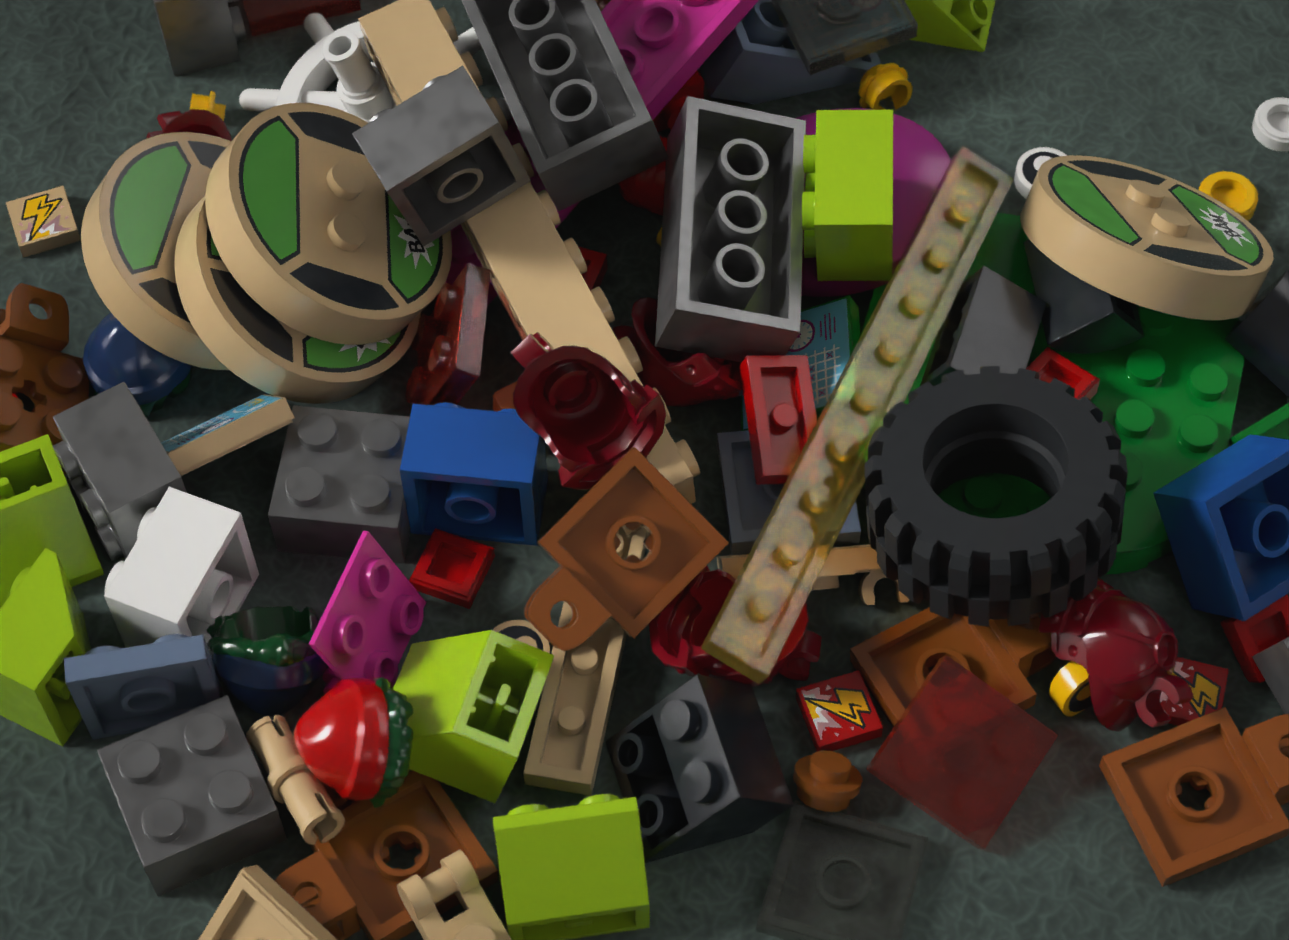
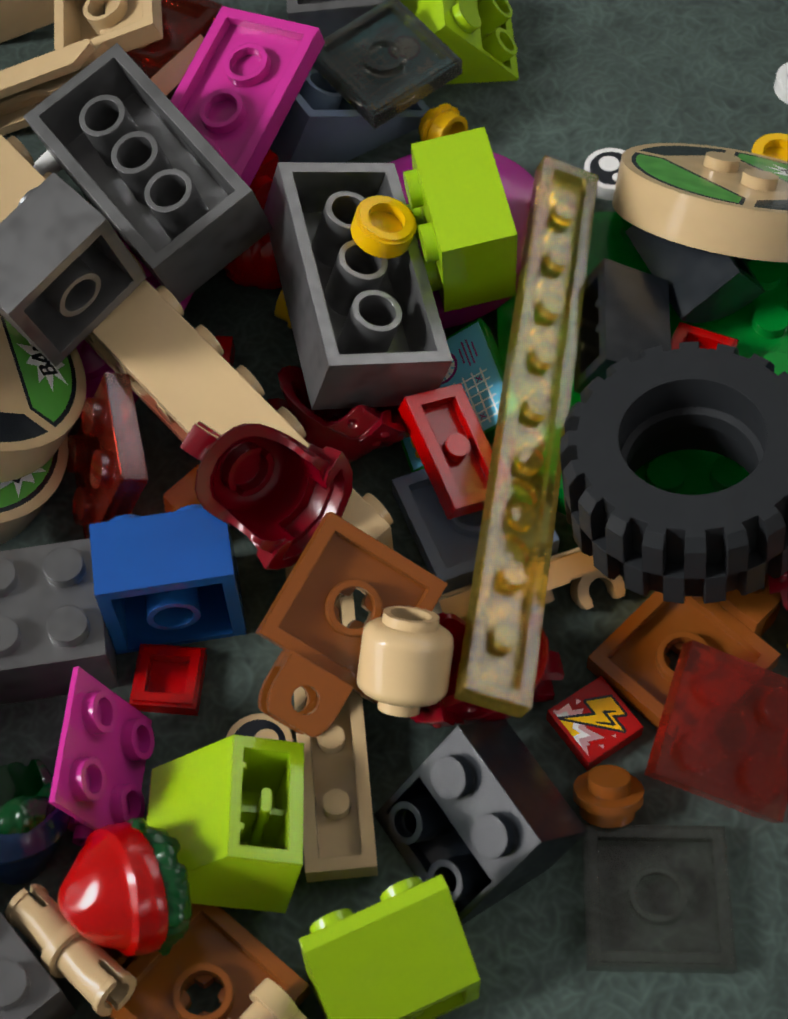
camera: 15 degrees left, 0 degrees up
none -> yellow tile [350,195,417,259]
none -> tan head [356,606,454,717]

